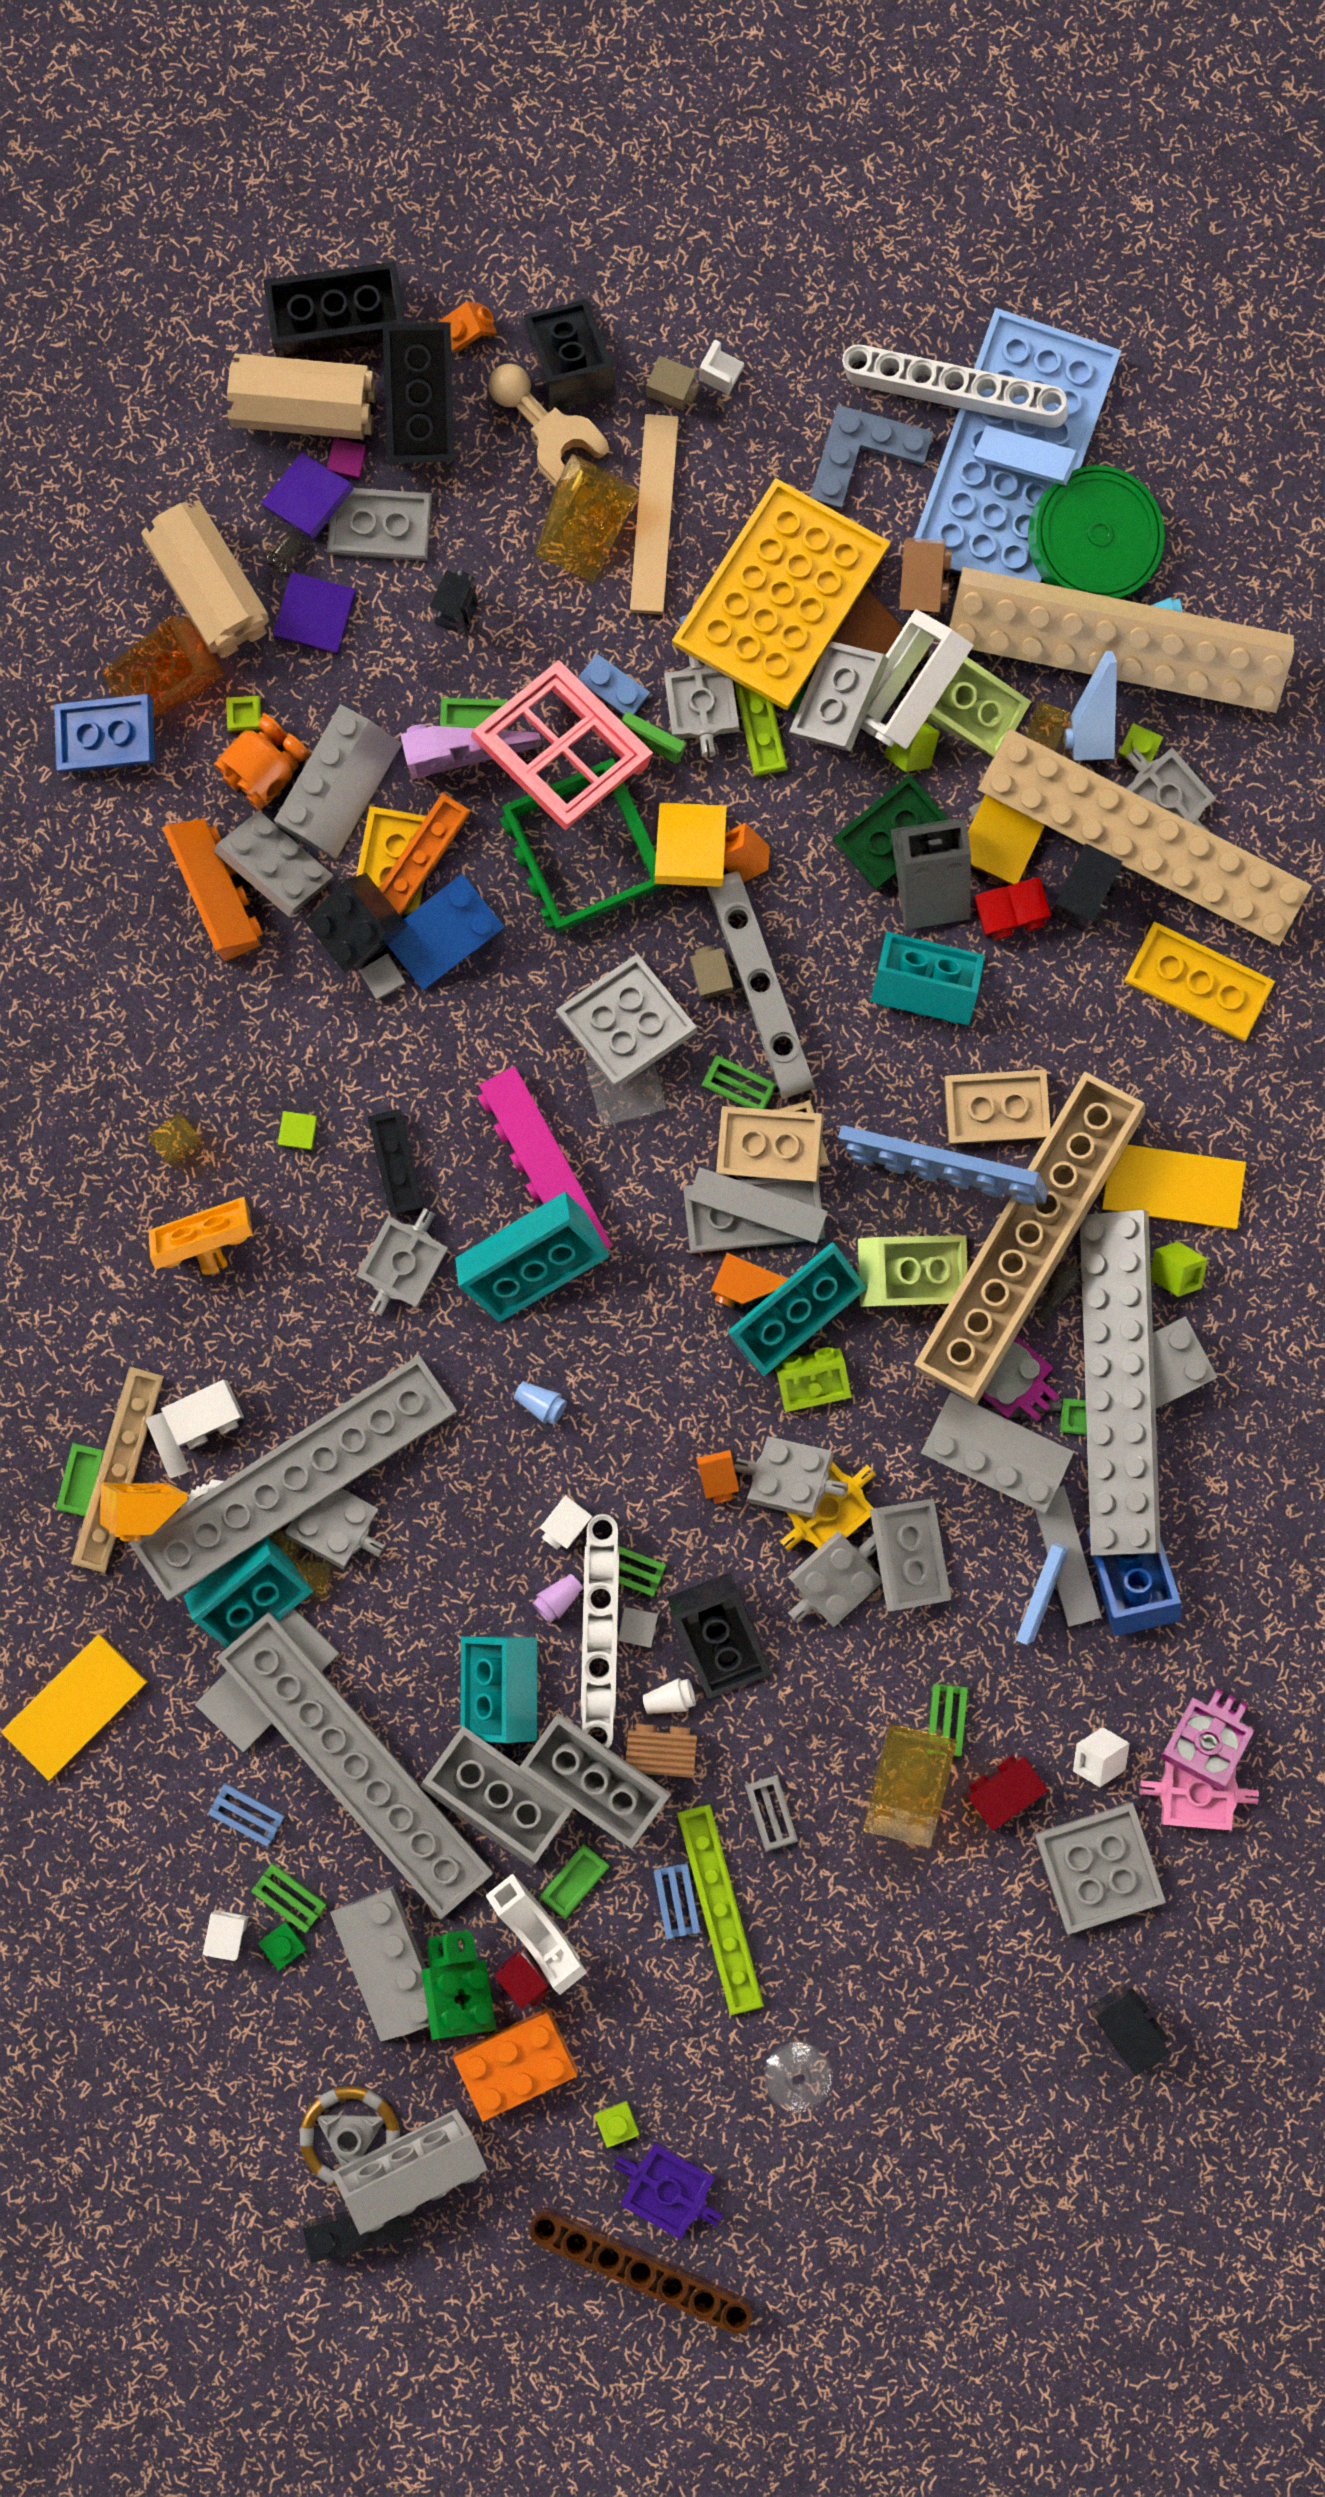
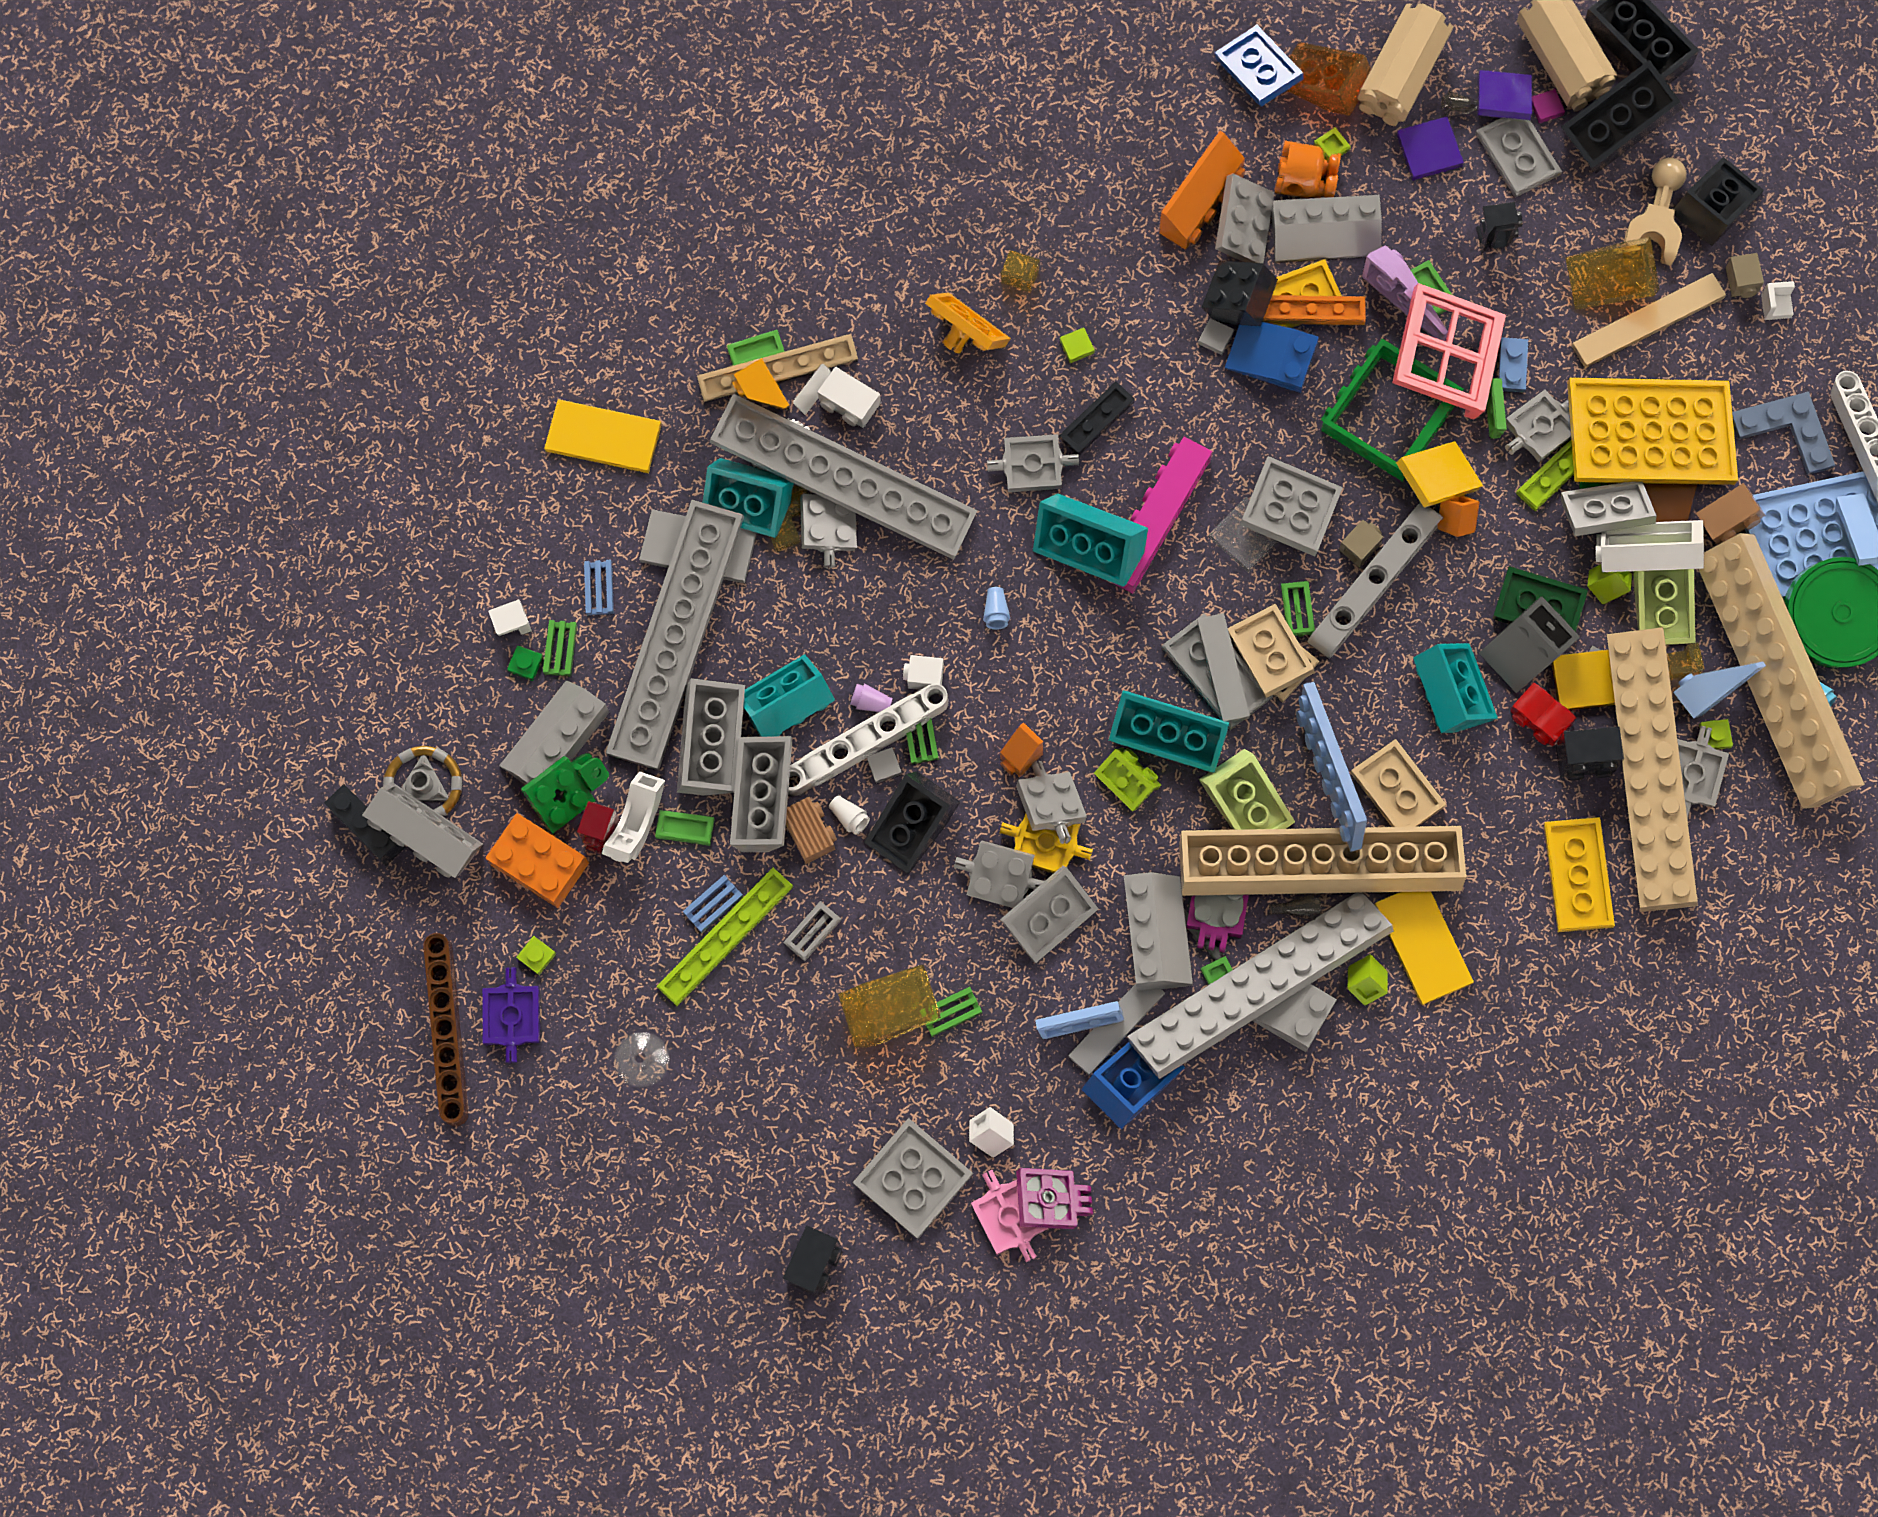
camera: 60 degrees right, 10 degrees down
orange bracket [438,301,497,352] -> none
orange slope [711,1253,788,1308] -> none
dark red brick [966,1754,1049,1831] -> none

